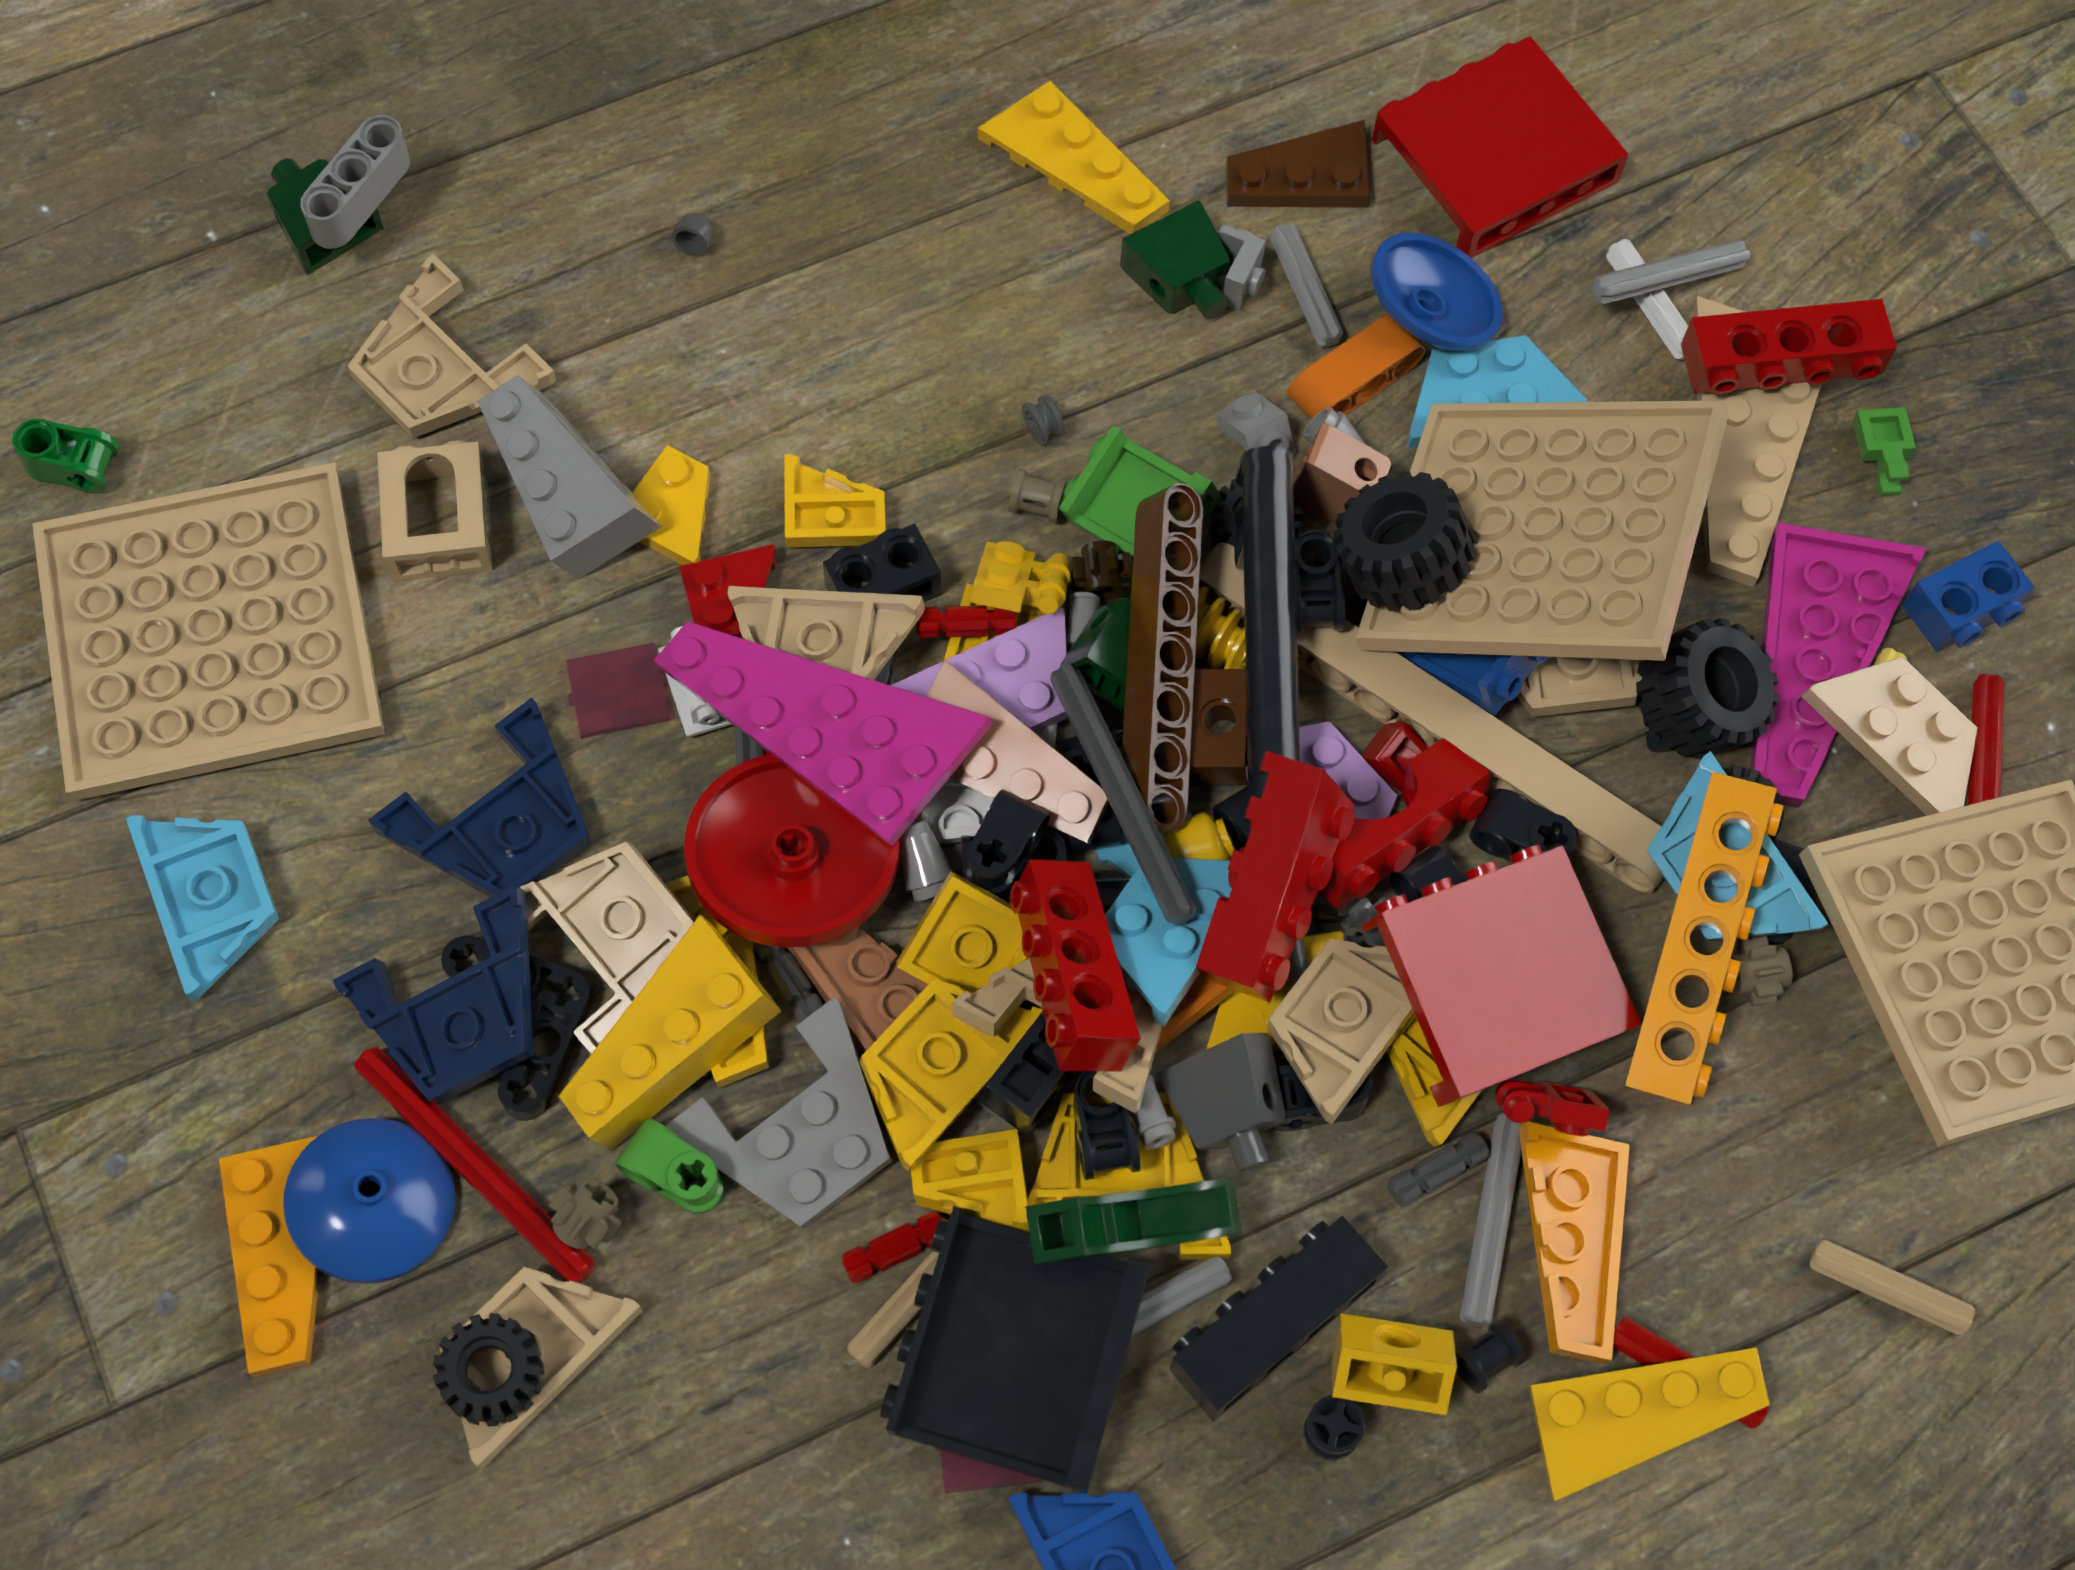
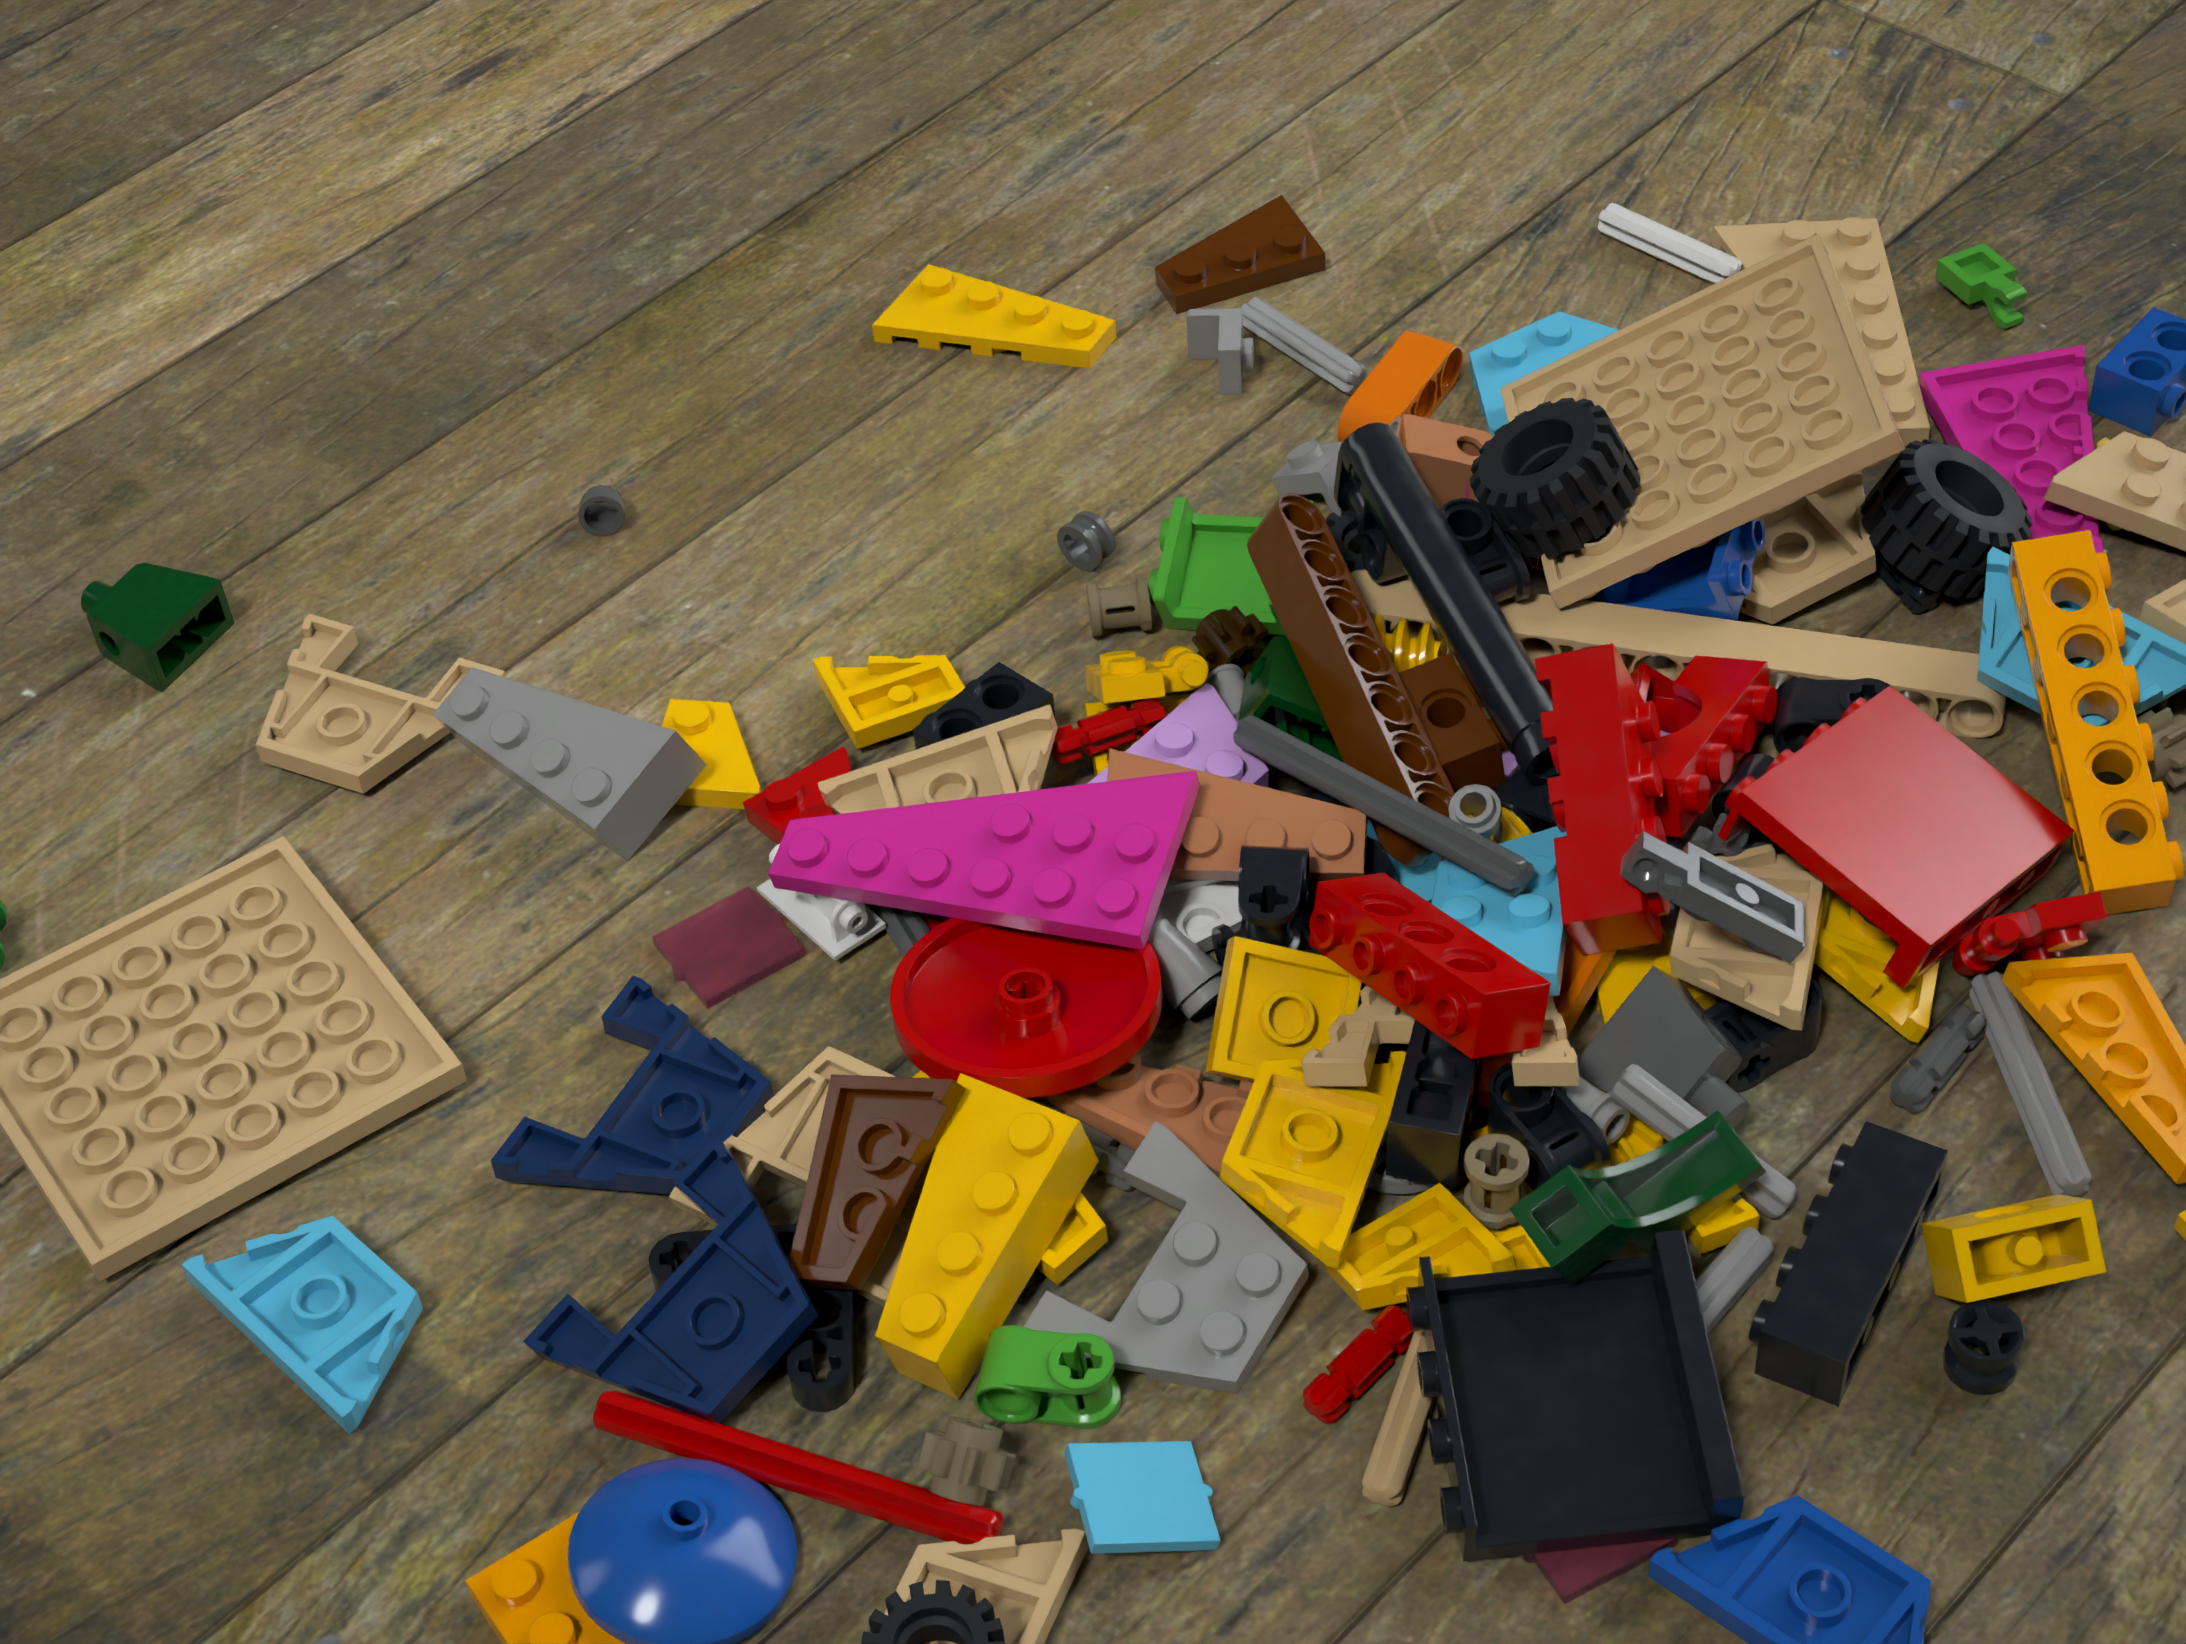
camera: 15 degrees left, 20 degrees down
light grey beam [300,115,410,249] -> none
tan panel [377,440,493,582] -> none
dark green torso [1120,200,1230,319] -> none
blue dish [1370,233,1503,351] -> none
red panel [1371,36,1628,258] -> none
black bush [1455,1320,1526,1394] -> none
light grey axle [1590,240,1751,304] -> none
red brick [1681,298,1897,395] -> none
none -> reddish brown wing [789,1074,966,1291]
none -> medium azure piece [1064,1441,1221,1554]
none -> light grey pin [1448,784,1504,844]
none -> dark tan bush [1463,1134,1530,1229]
none -> light grey axle [1610,1064,1796,1219]
none -> dark grey hinge [1620,831,1805,963]

